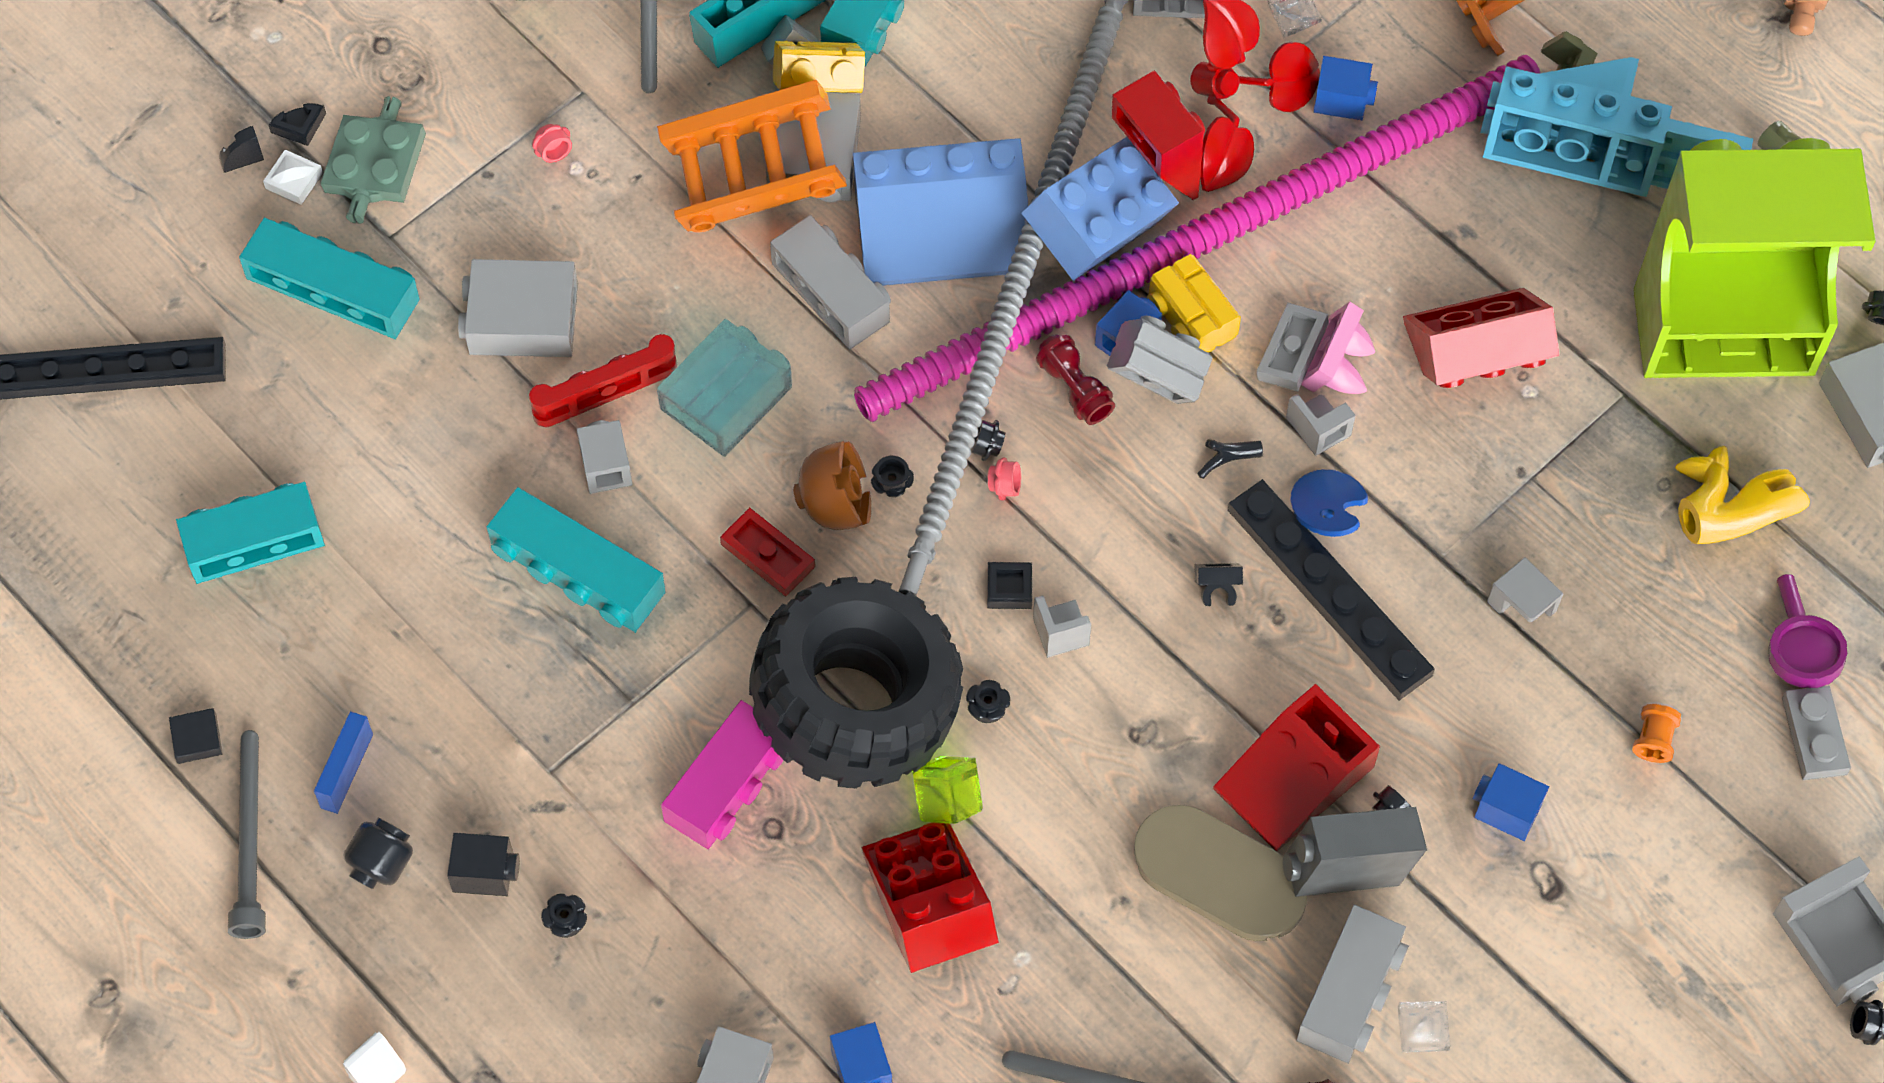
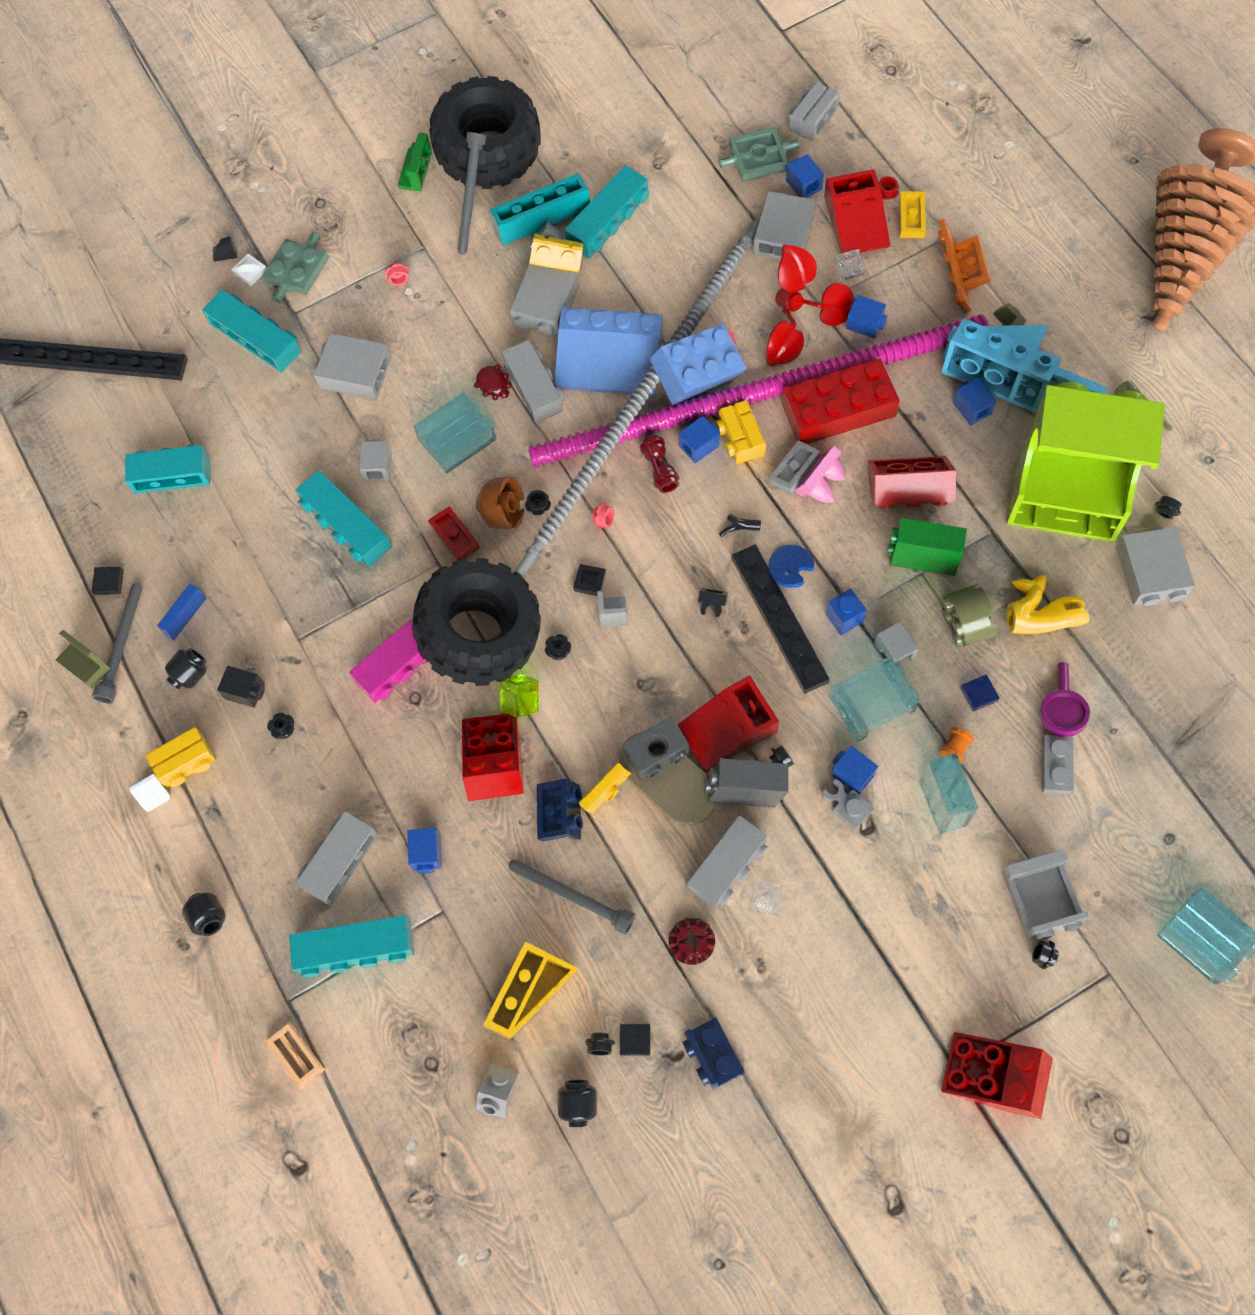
camera: 20 degrees right, 5 degrees up
black tile [268,103,326,146] -> none
red plate [529,334,677,427] -> none
orange fence [657,79,847,232] -> none
black plate [971,420,1006,461] -> none
brick [1107,315,1213,404] -> none
red slope [1112,70,1205,200] -> none
light grey panel [1286,394,1356,456] -> none
none -> olive panel [56,630,110,689]
none -> yellow brick [145,727,216,788]
none -> dark red piece [474,364,512,400]
none -> dark blue bracket [537,778,583,841]
none -> yellow plate [579,763,631,814]
none -> dark grey brick [622,716,689,780]
none -> red brick [781,358,900,444]
none -> light grey plate [822,779,875,831]
none -> blue brick [825,588,867,635]
none -> clear light blue panel [829,657,919,742]
none -> green brick [887,518,967,576]
none -> clear light blue brick [919,753,978,834]
none -> olive brick [942,583,998,647]
none -> blue brick [953,378,997,426]
none -> clear blue tile [960,674,1000,712]

